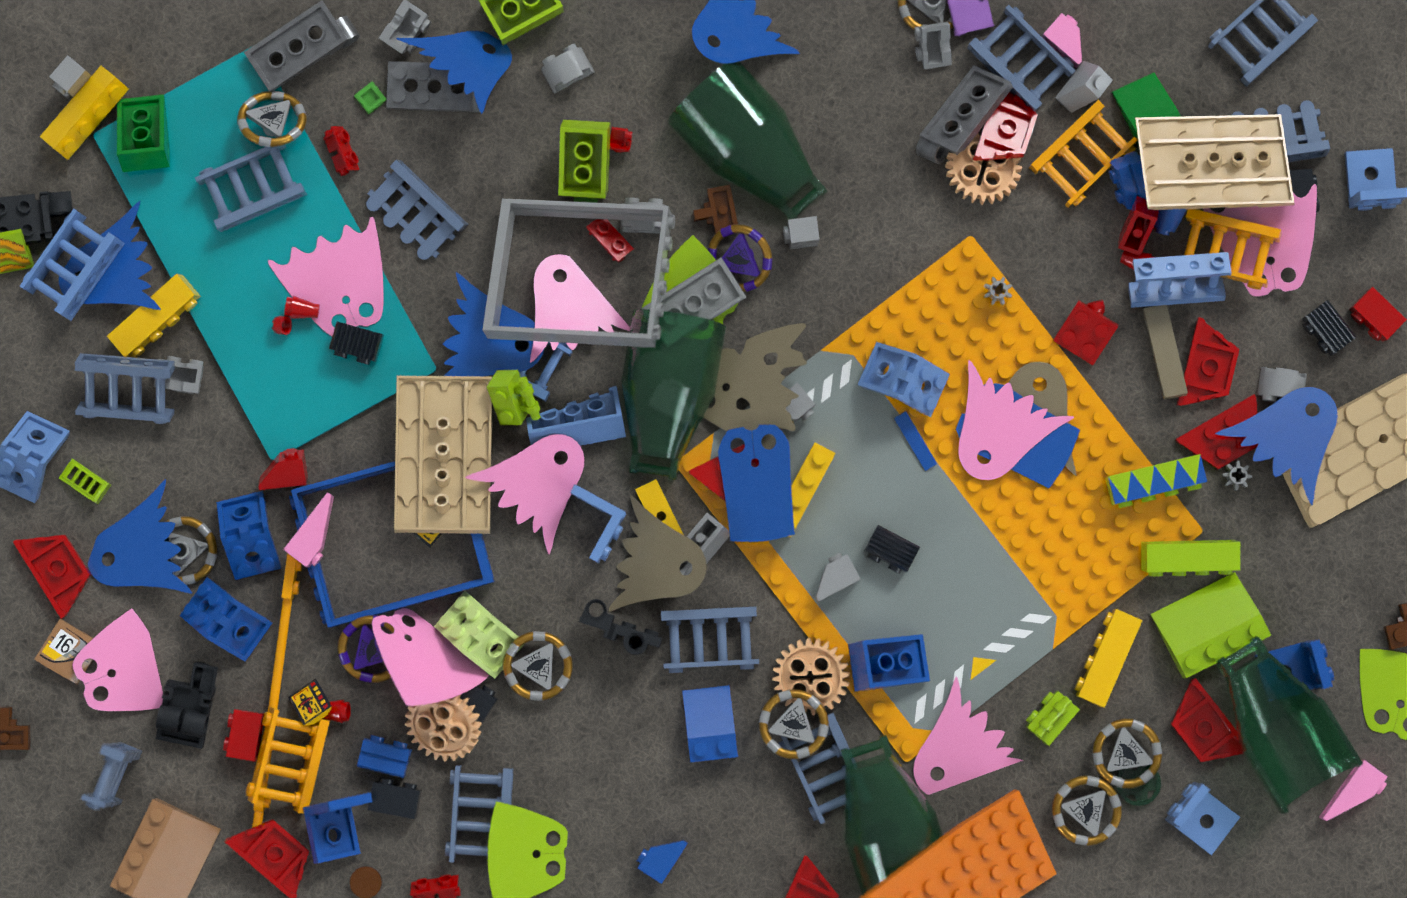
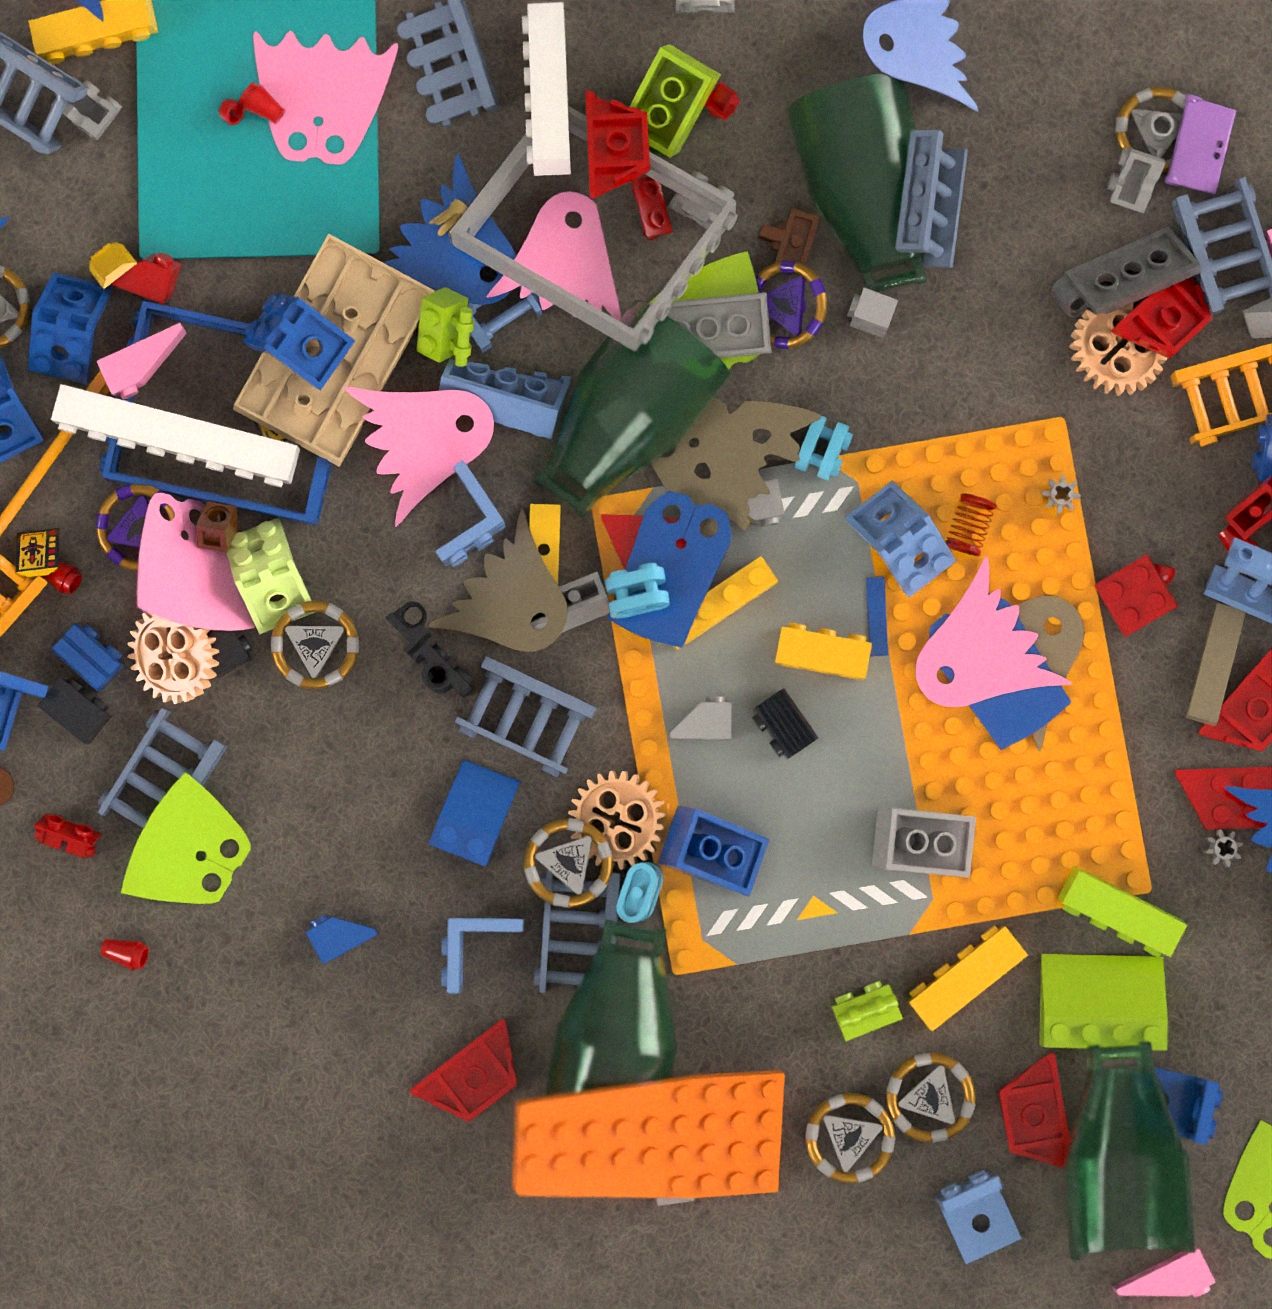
camera: 30 degrees right, 0 degrees up
black brick [329,321,384,365] -> none
bright pink piece [913,677,1023,795] -> none
brick [1105,454,1207,508] -> none
clear green wheel [1116,764,1161,806] -> none
none -> white brick [51,384,300,487]
none -> yellow piece [89,243,137,289]
none -> reddish brown brick [196,501,238,553]
none -> blue bracket [242,293,355,391]
none -> pearl gold piece [429,199,470,244]
none -> medium blue bracket [441,918,524,993]
none -> white brick [522,2,571,176]
none -> red wing [585,91,650,198]
none -> medium azure brick [605,563,670,618]
none -> medium azure brick [617,862,664,923]
none -> yellow brick [775,623,872,681]
none -> medium azure brick [794,416,853,481]
none -> light grey slope [871,806,976,878]
none -> sand blue fence [895,130,968,268]
none -> red piece [945,493,997,556]

